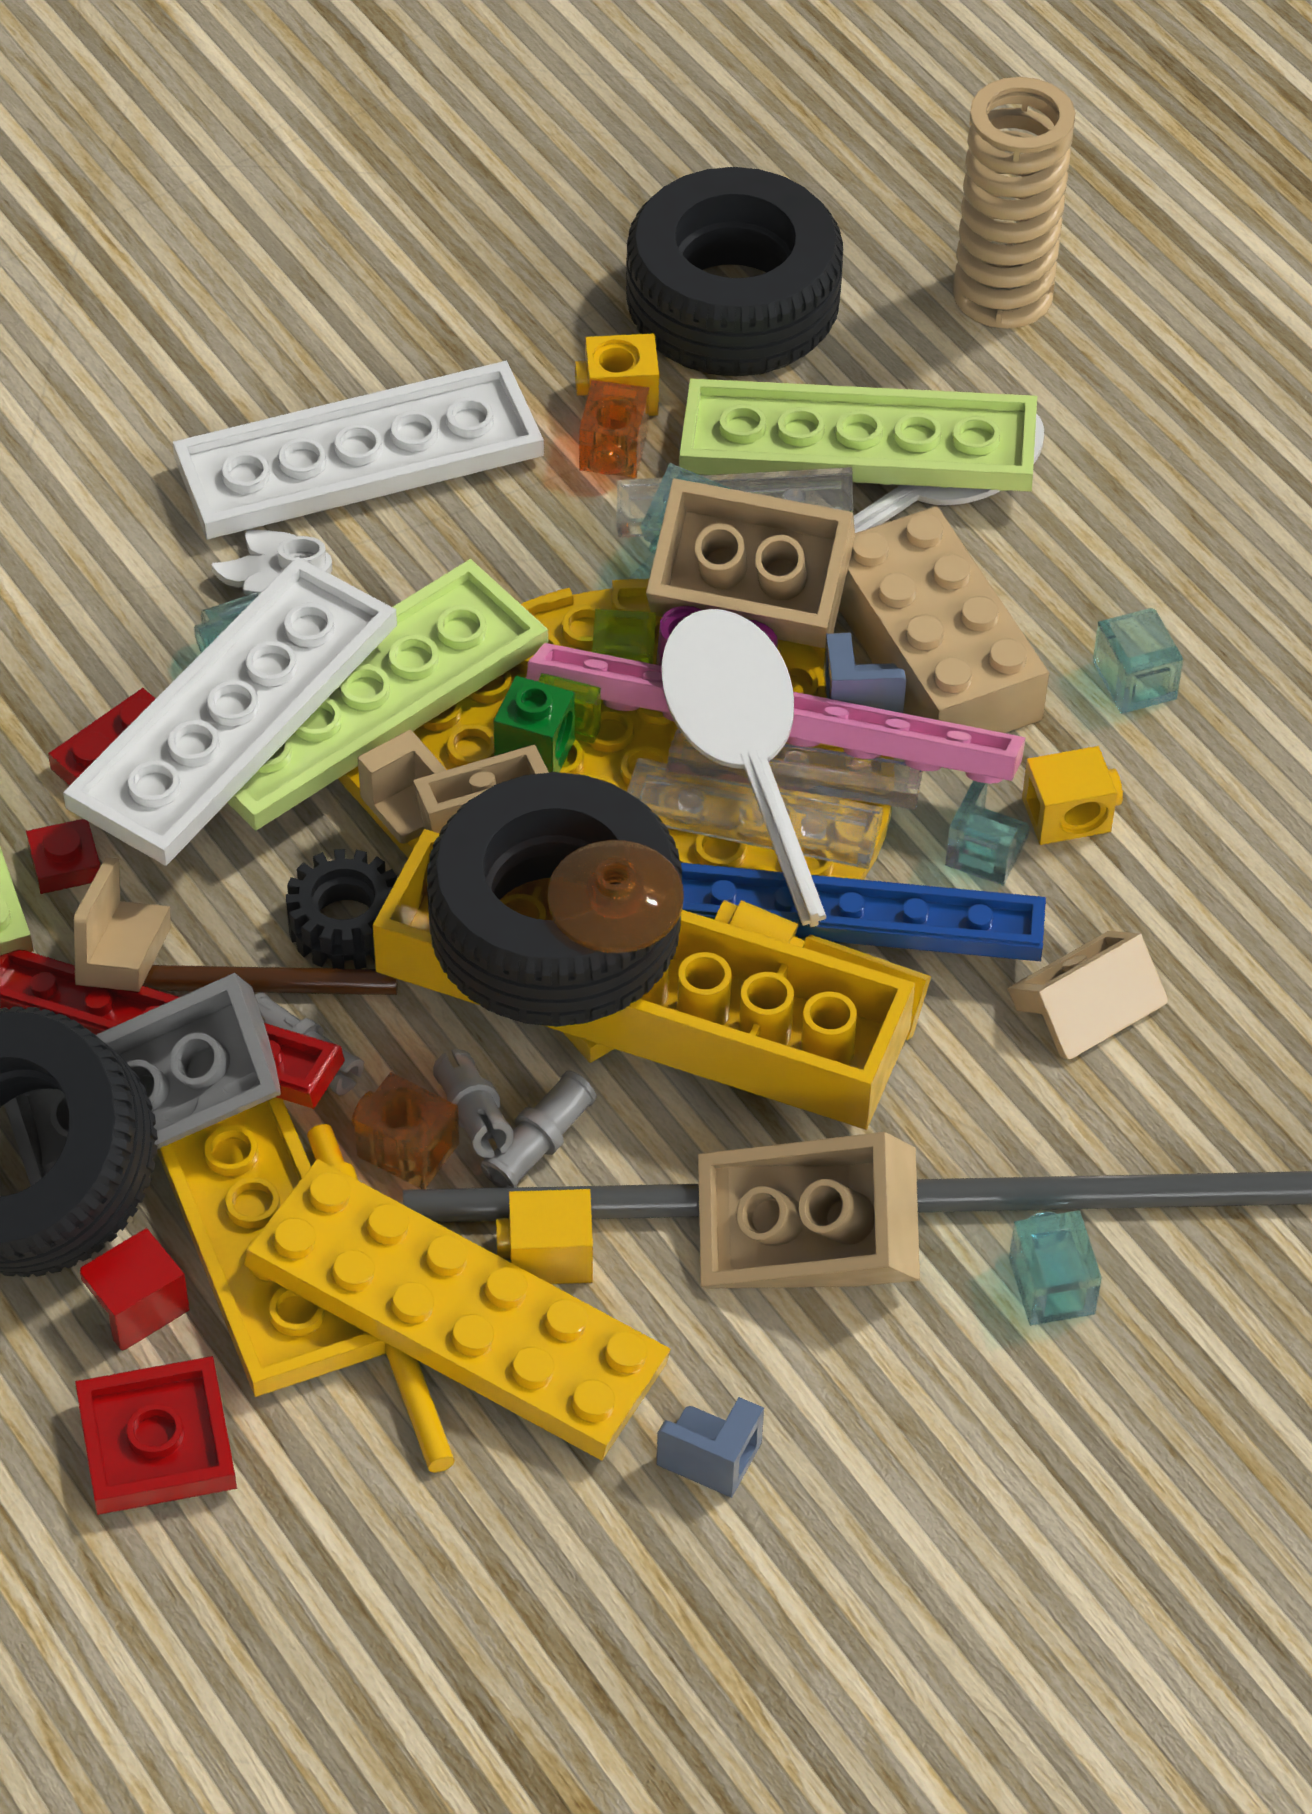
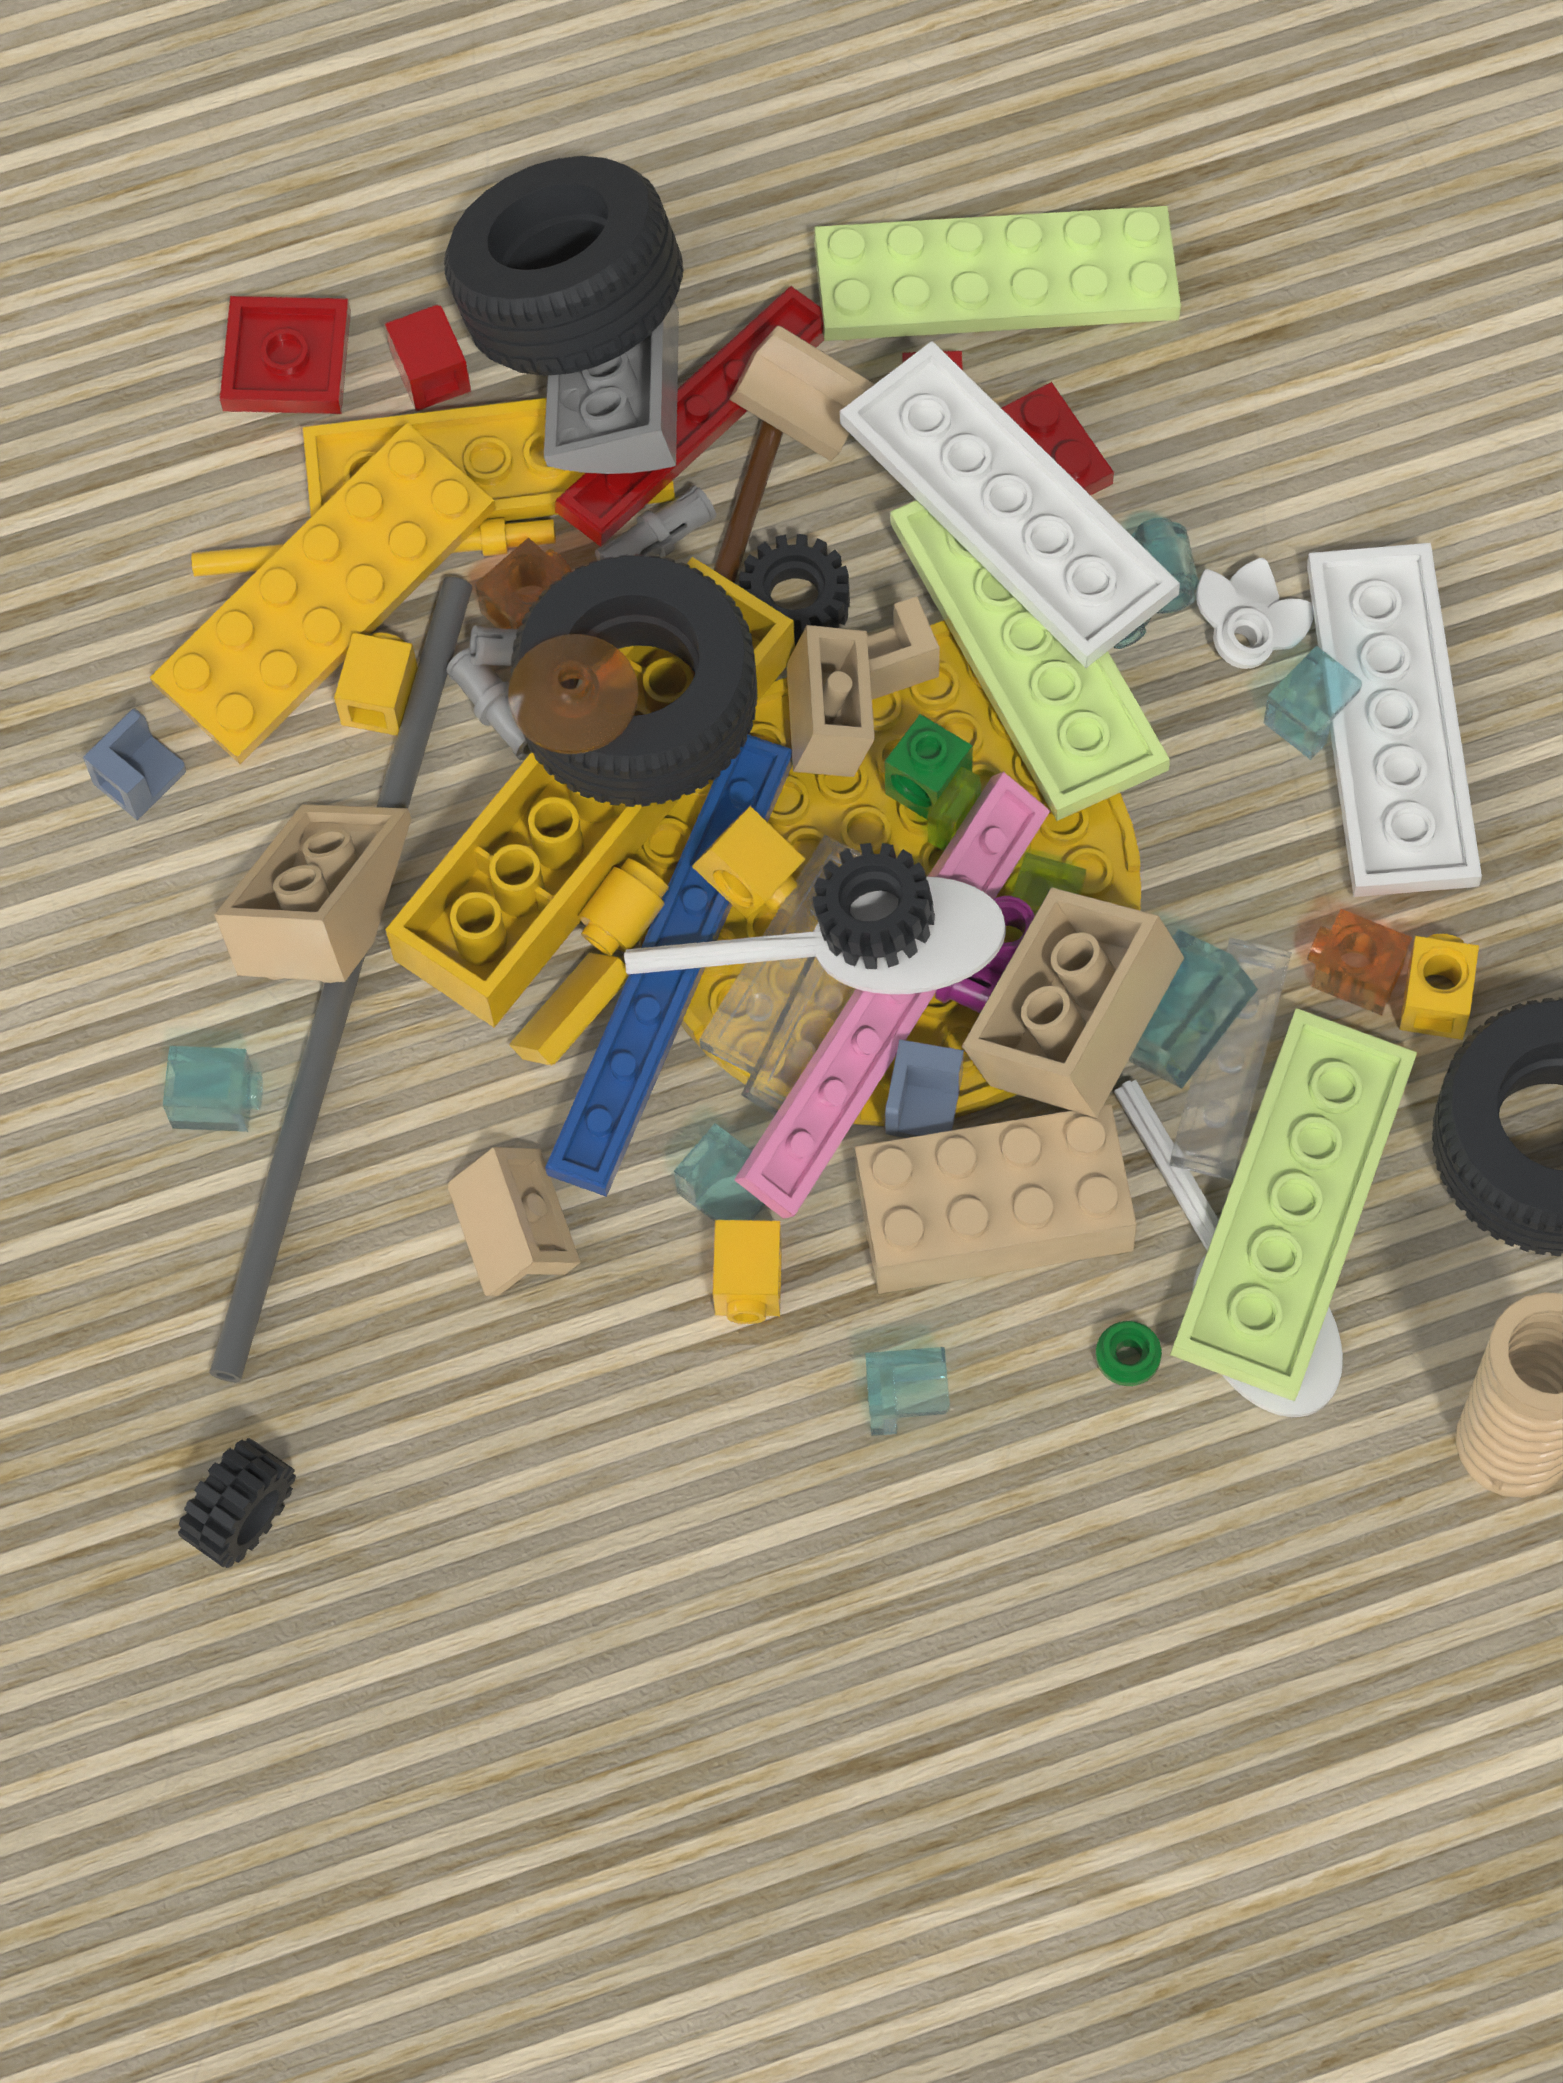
camera: 110 degrees right, 15 degrees up
none -> yellow brick [692,806,805,919]
none -> black tyre [813,843,935,969]
none -> green plate [1096,1321,1162,1386]
none -> clear light blue panel [1263,645,1362,760]

